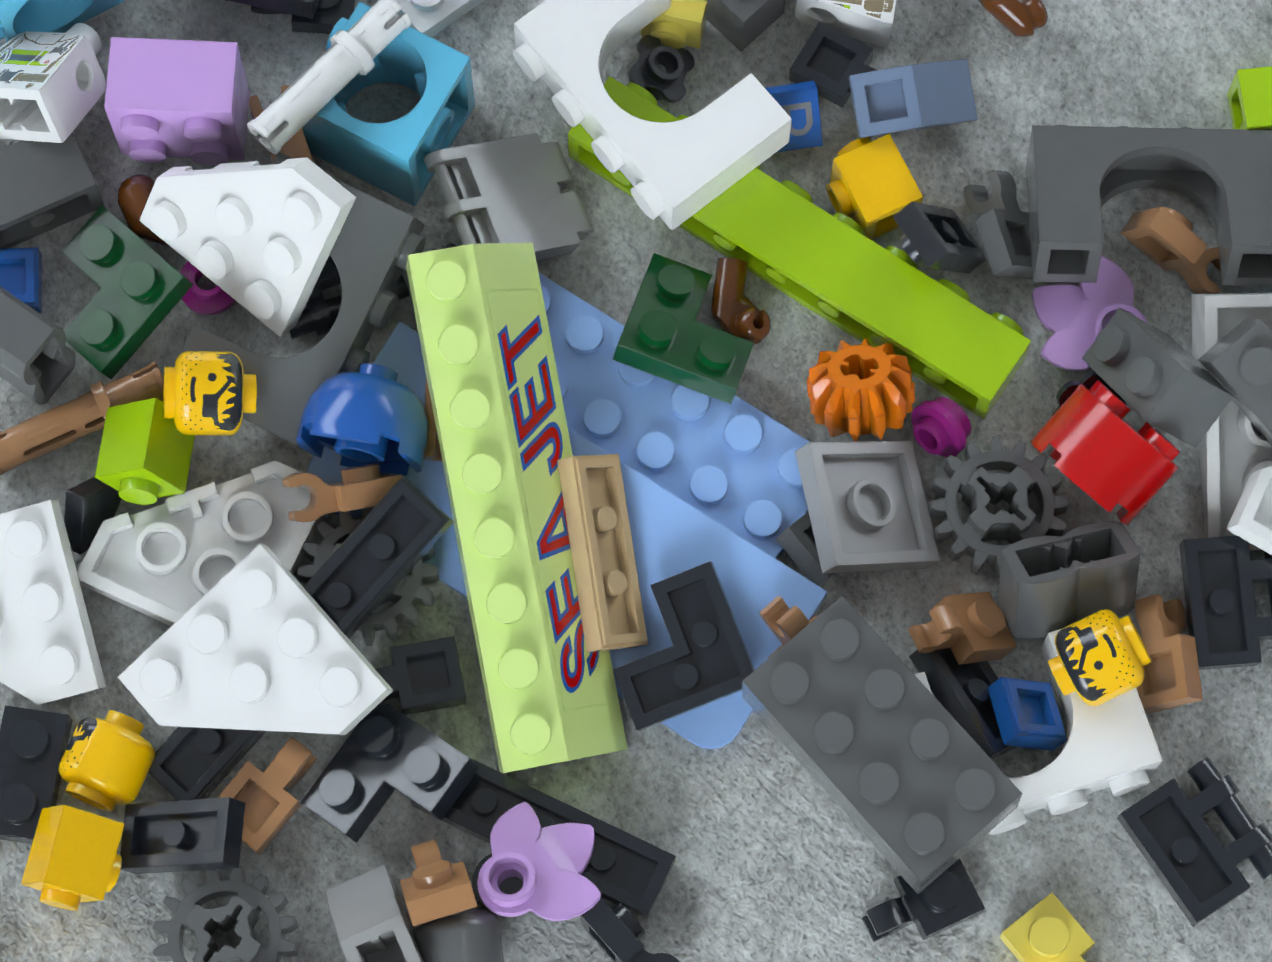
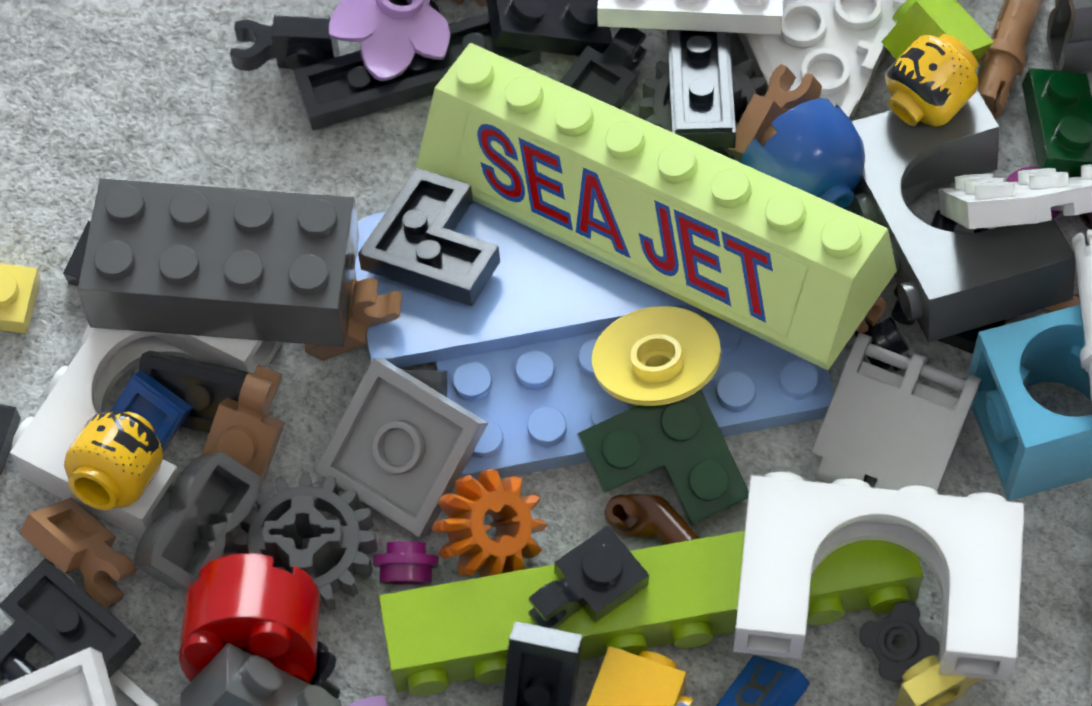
camera: 140 degrees right, 10 degrees down
tan tile [557,454,648,652] -> none
none -> black plate [528,525,649,629]
none -> light yellow dish [592,306,721,406]

